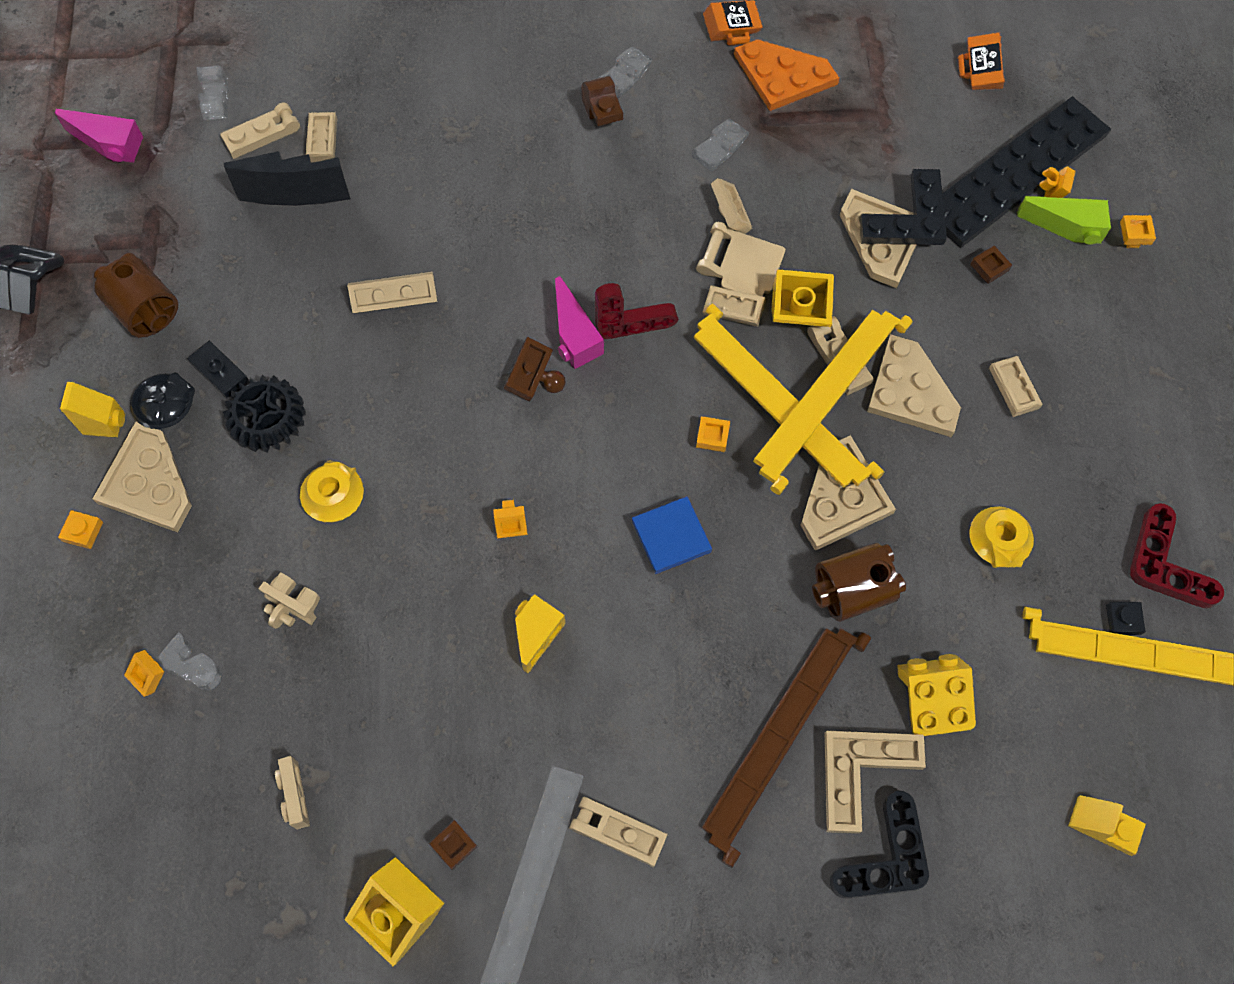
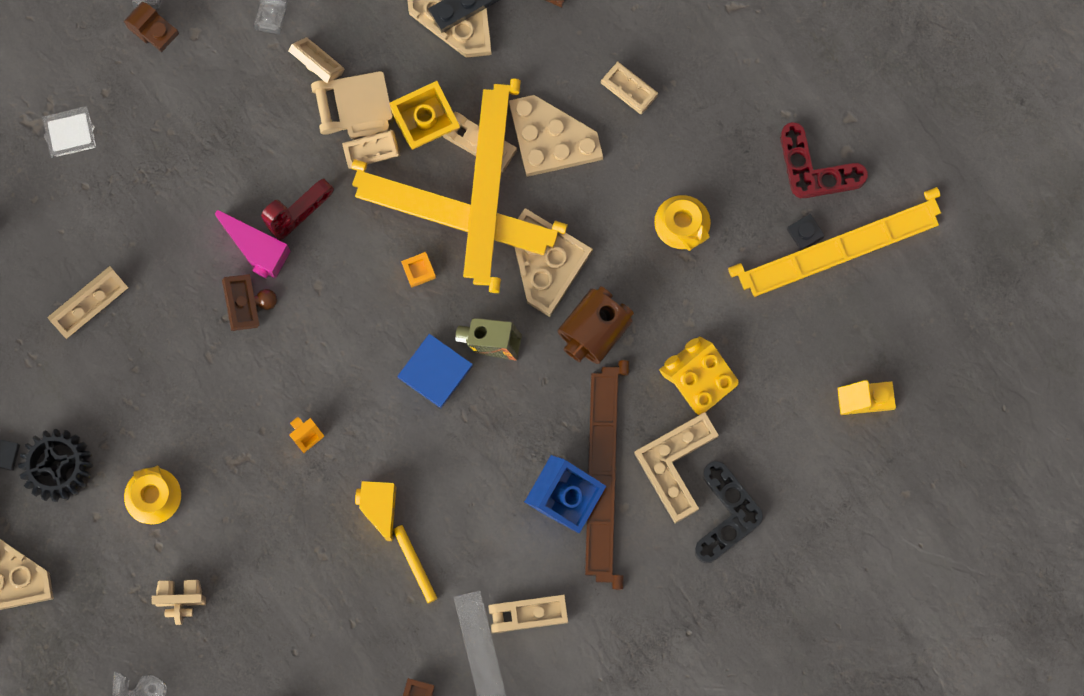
camera: 25 degrees left, 10 degrees up
none -> clear piece [42,106,96,158]
none -> yellow bar [393,525,438,603]
none -> olive torso [456,318,522,361]
none -> blue slope [524,455,606,534]

